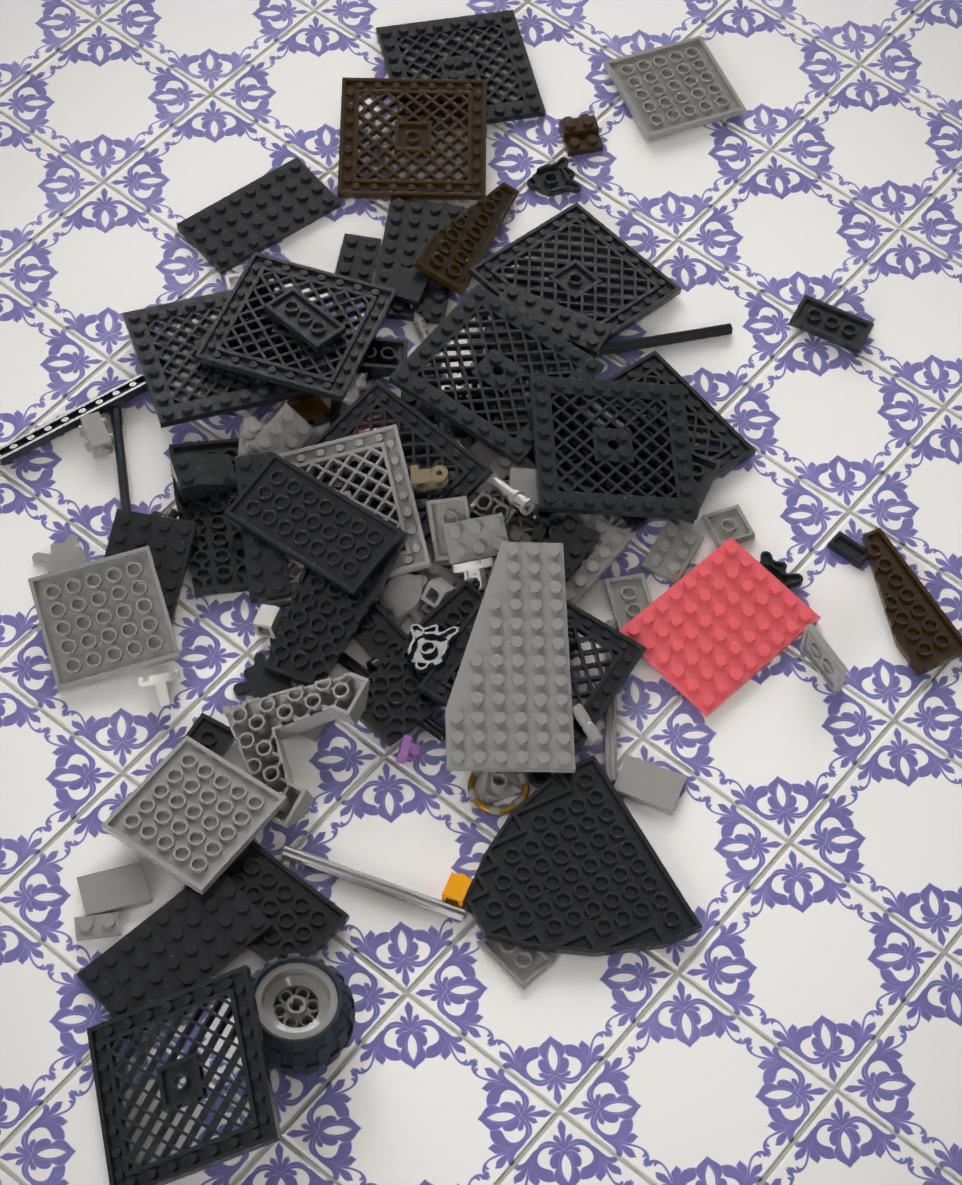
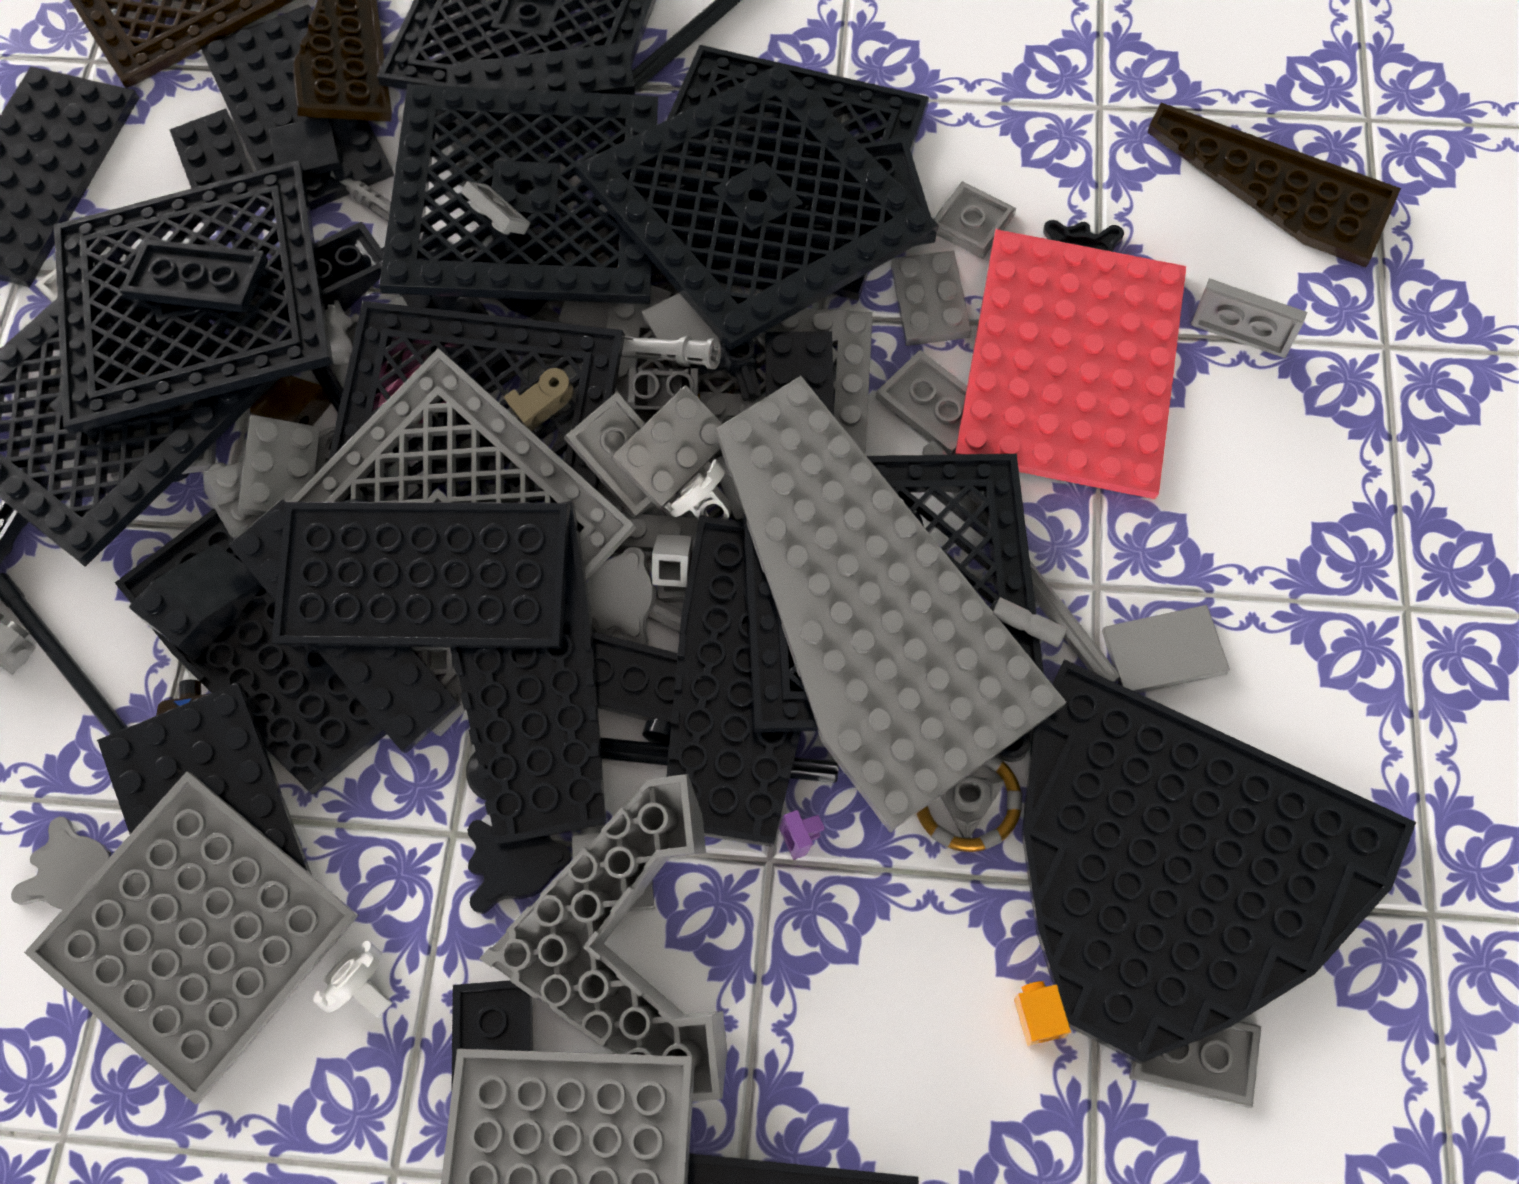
camera: 25 degrees left, 10 degrees up
light grey brick [252,604,284,639] -> none
light grey axle [281,845,467,921] -> none
tile [408,624,461,673] -> none
black tile [827,531,868,569] -> none
none -> light grey plate [461,181,531,235]

